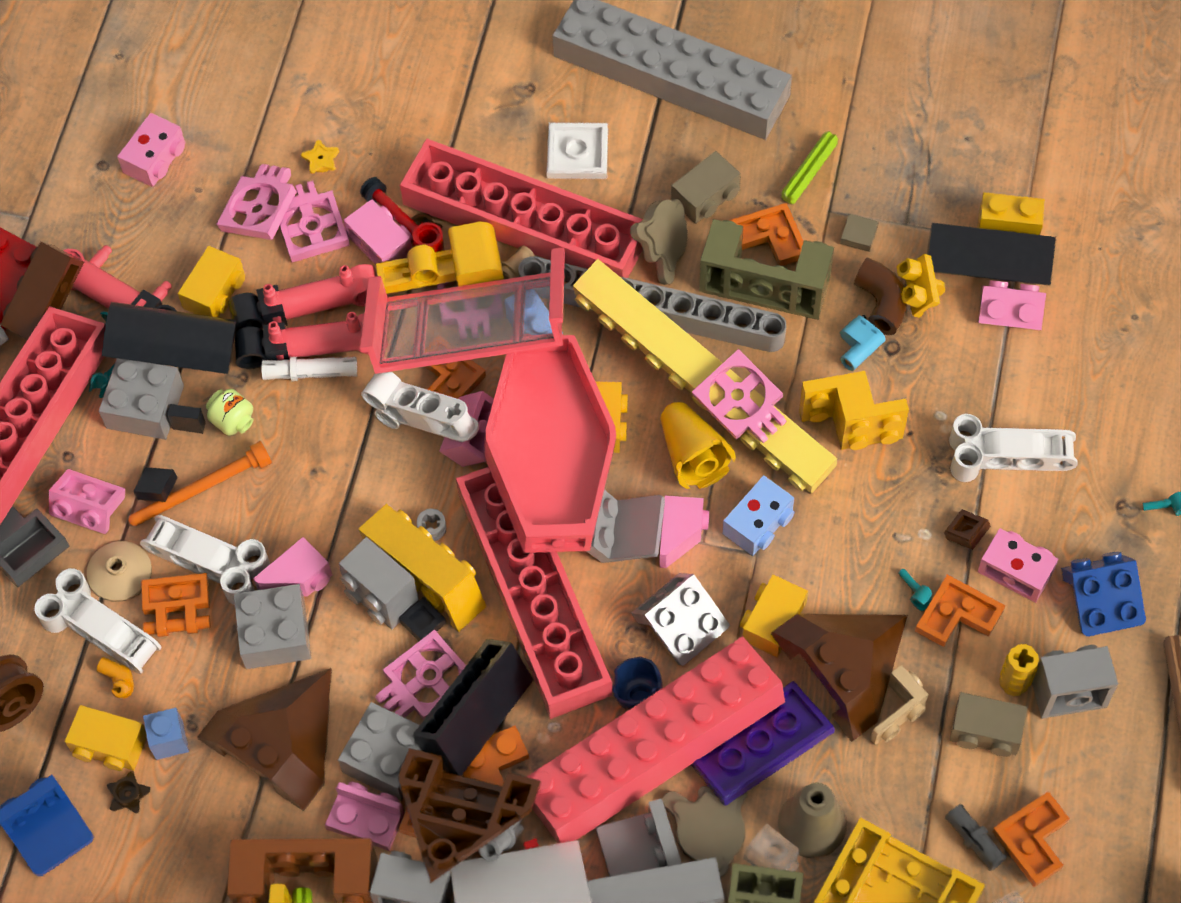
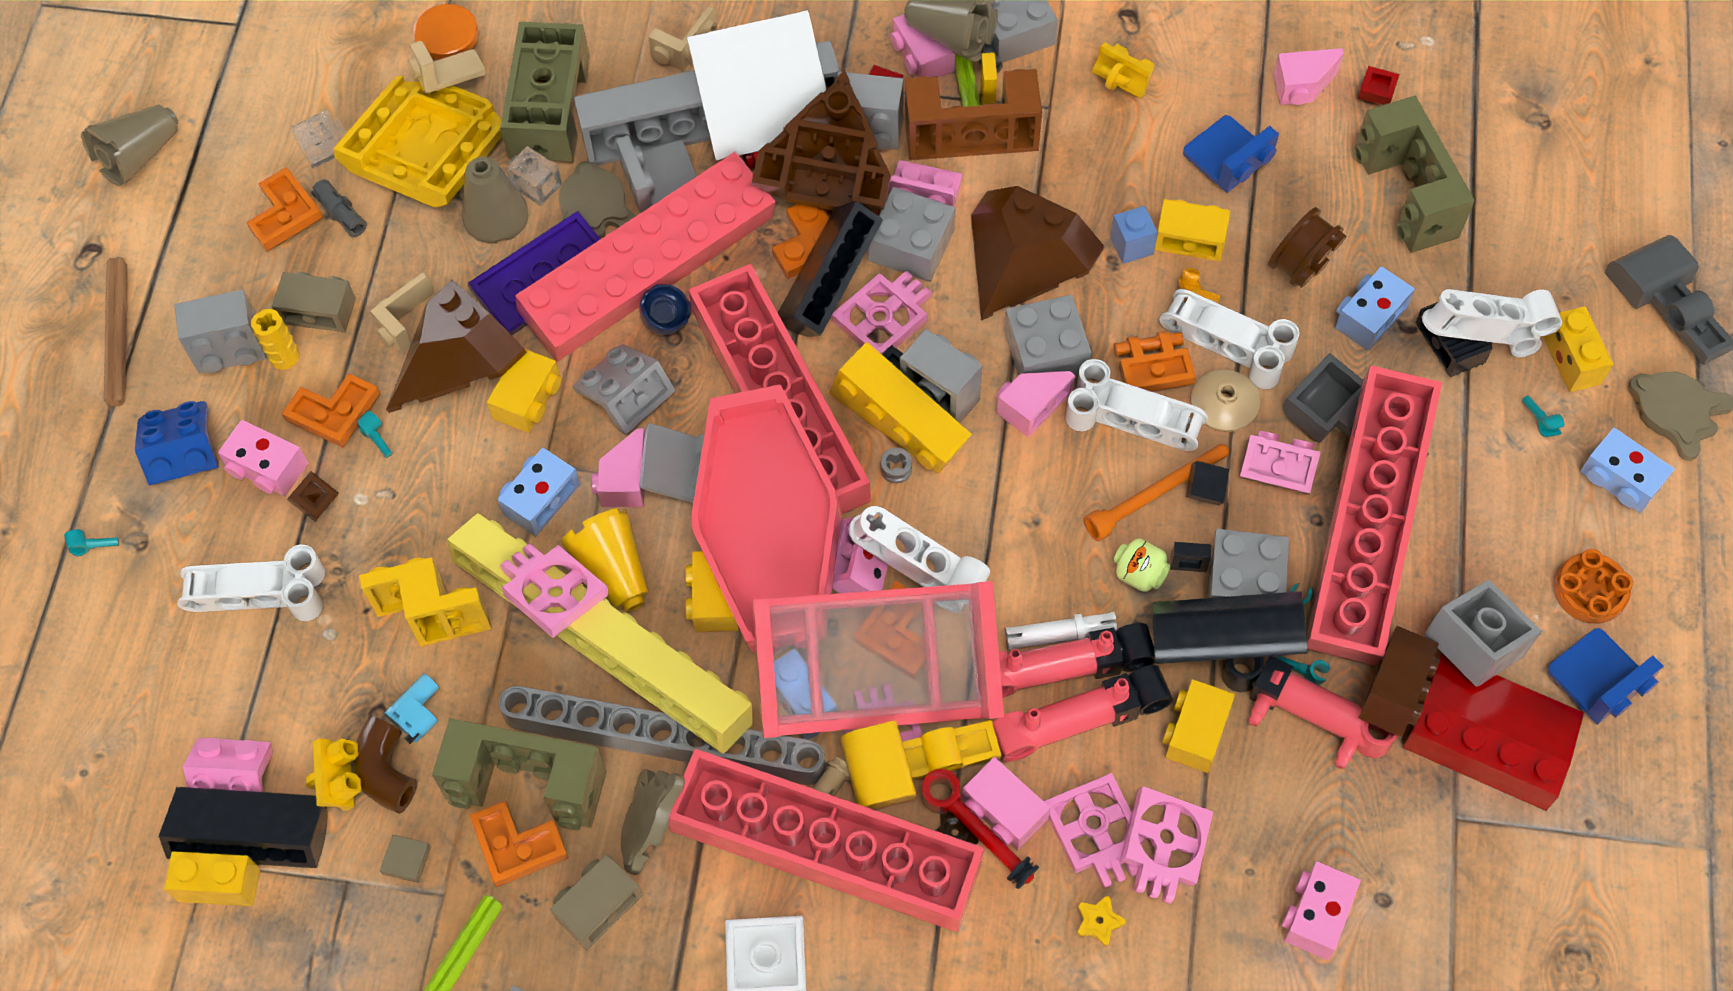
camera: 175 degrees right, 0 degrees up
dark brown plate [107,771,150,814] -> none

